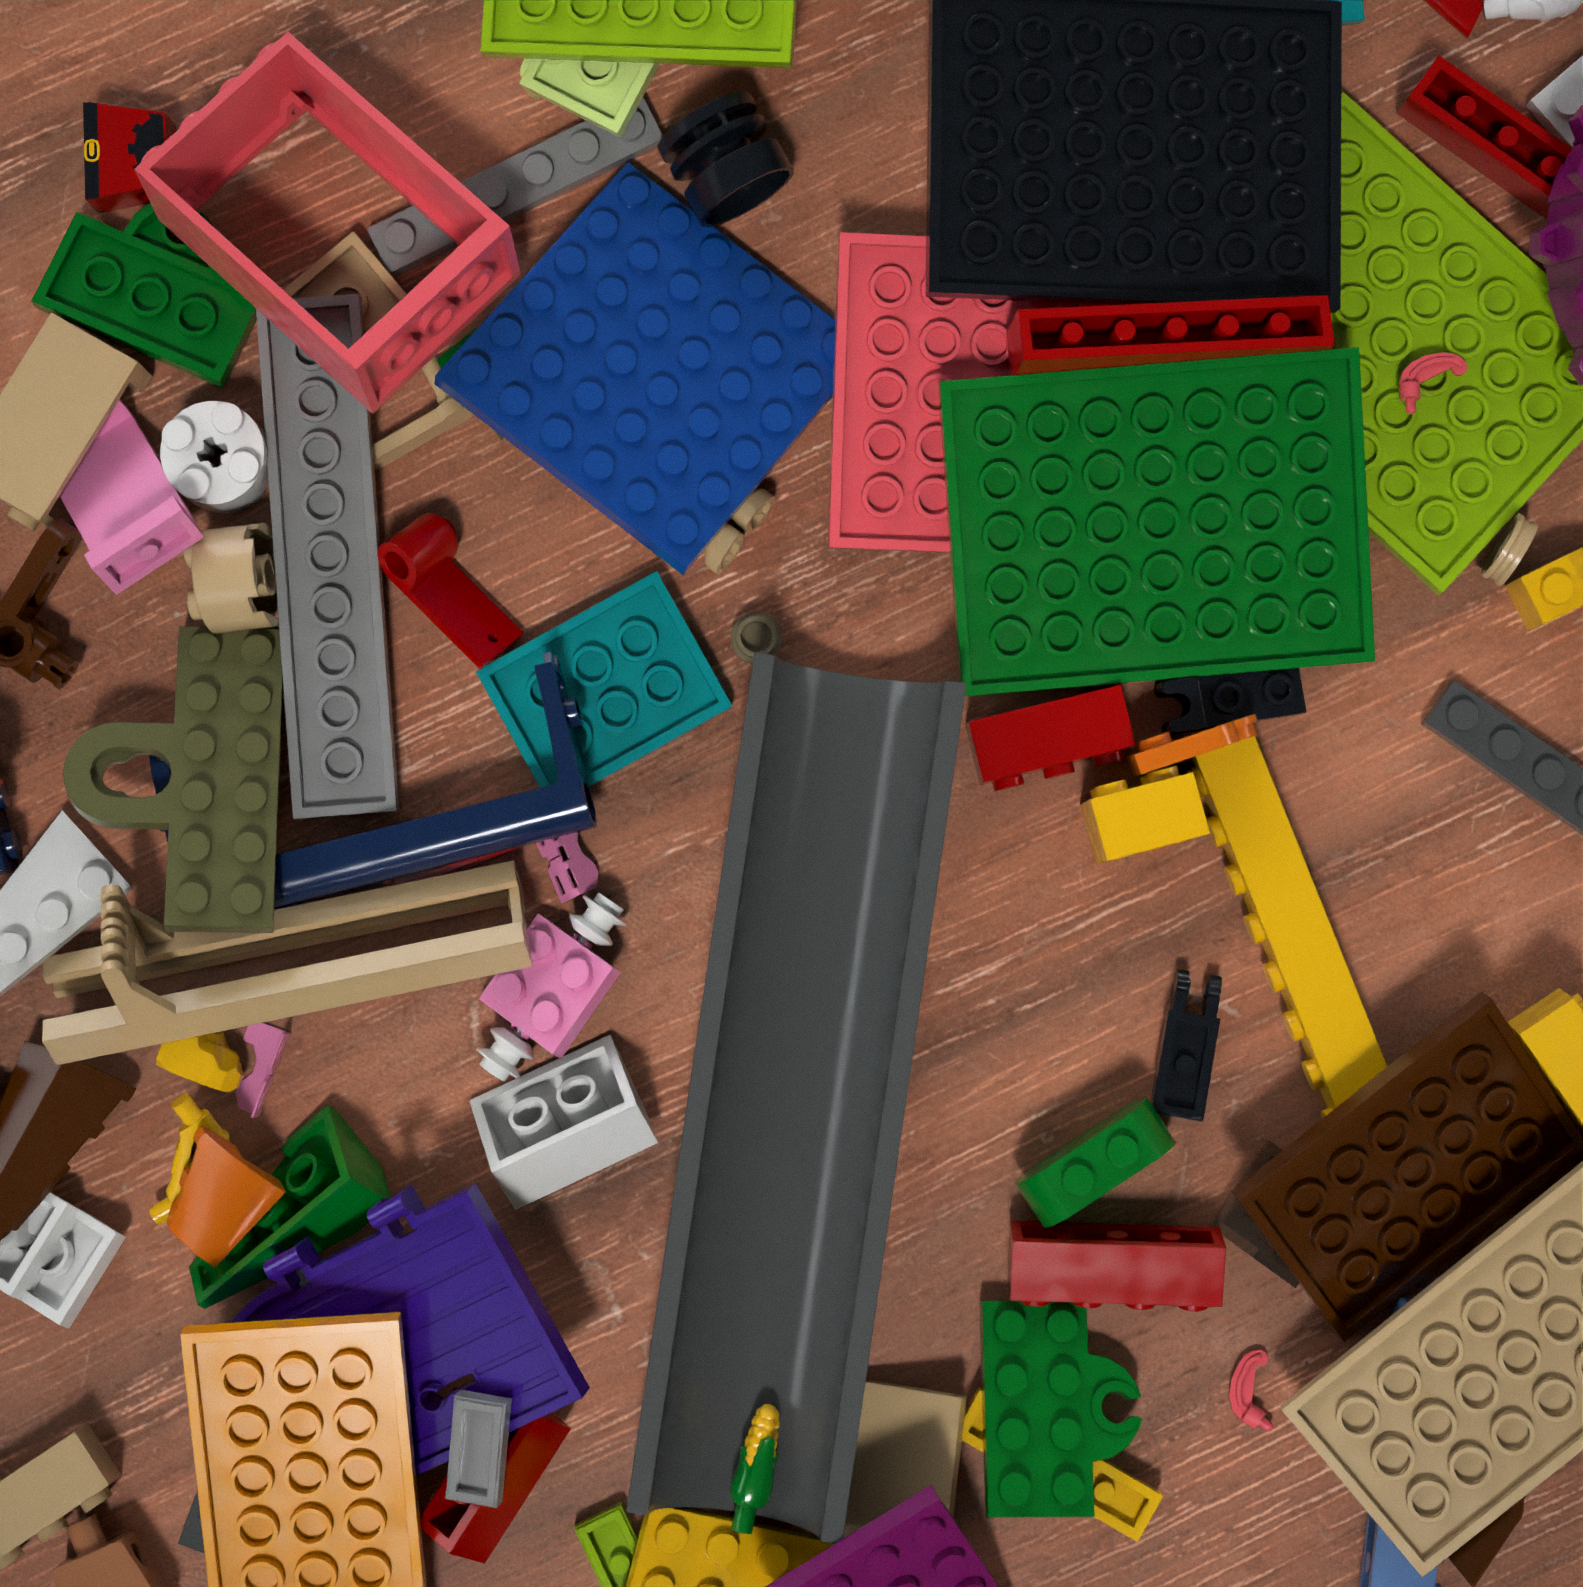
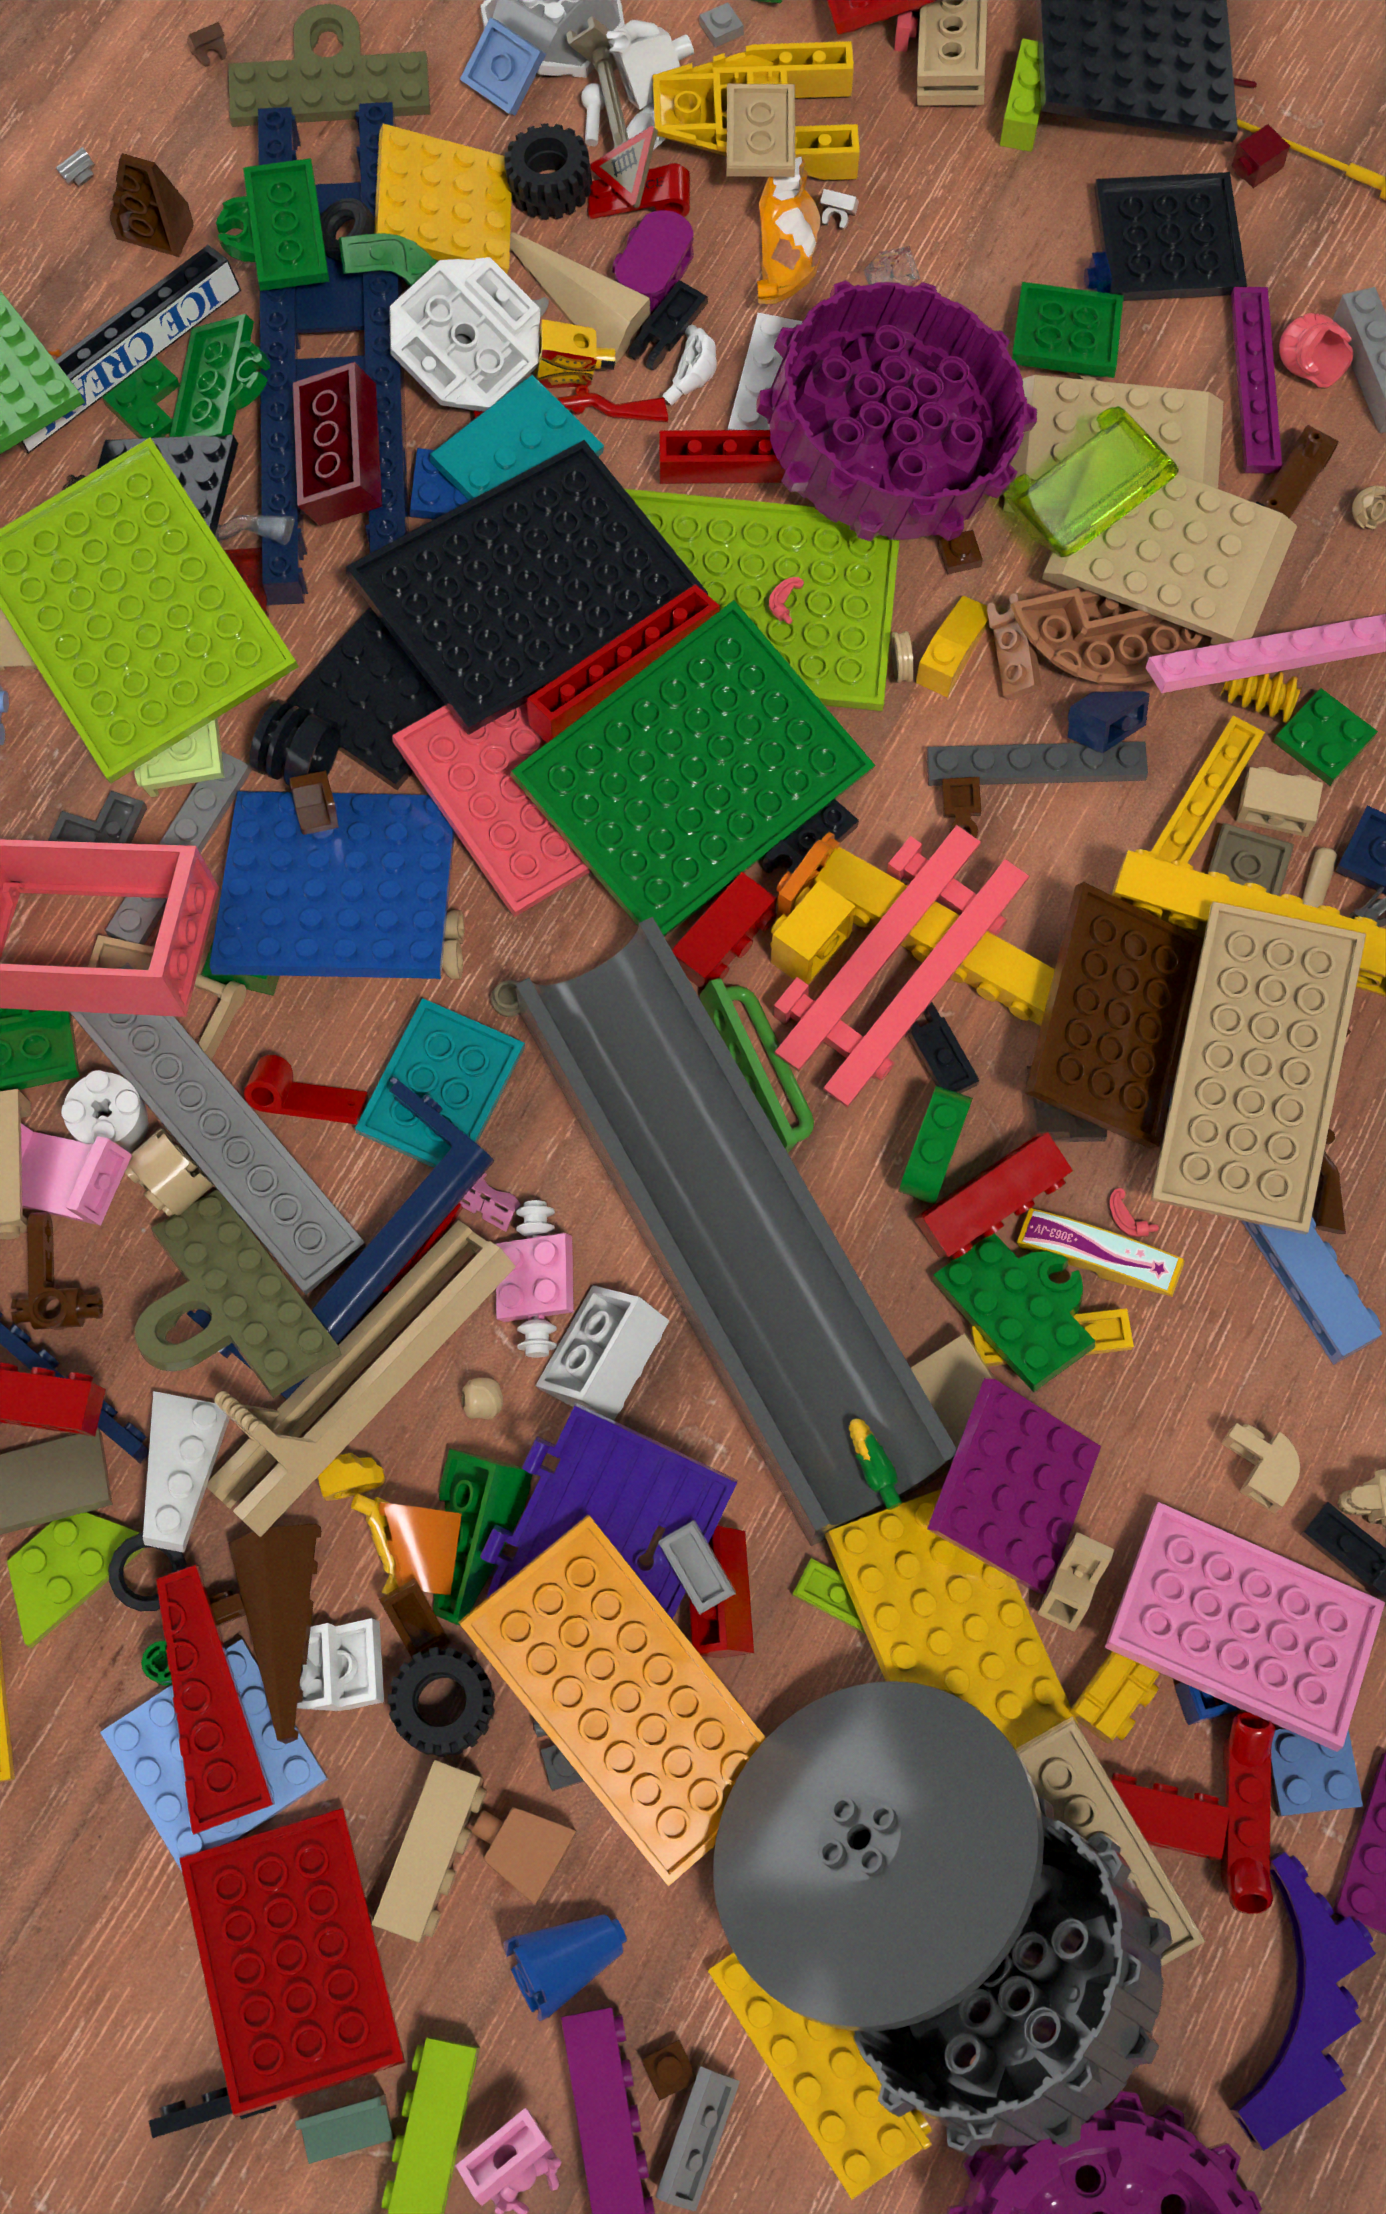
camera: 40 degrees left, 15 degrees down
bright pink piece [235,1023,291,1118] -> none
none -> dark grey plate [48,791,147,844]
none -> black plate [287,607,445,790]
none -> reddish brown panel [289,771,339,835]
none -> reddish brown slope [379,1578,450,1660]
none -> black tyre [388,1647,495,1757]
none -> tan piece [461,1378,503,1420]
none -> bright green piece [700,978,814,1153]
none -> coral fence [774,825,1029,1108]
none -> reddish brown plate [942,777,982,839]
none -> slope [1017,1208,1185,1297]

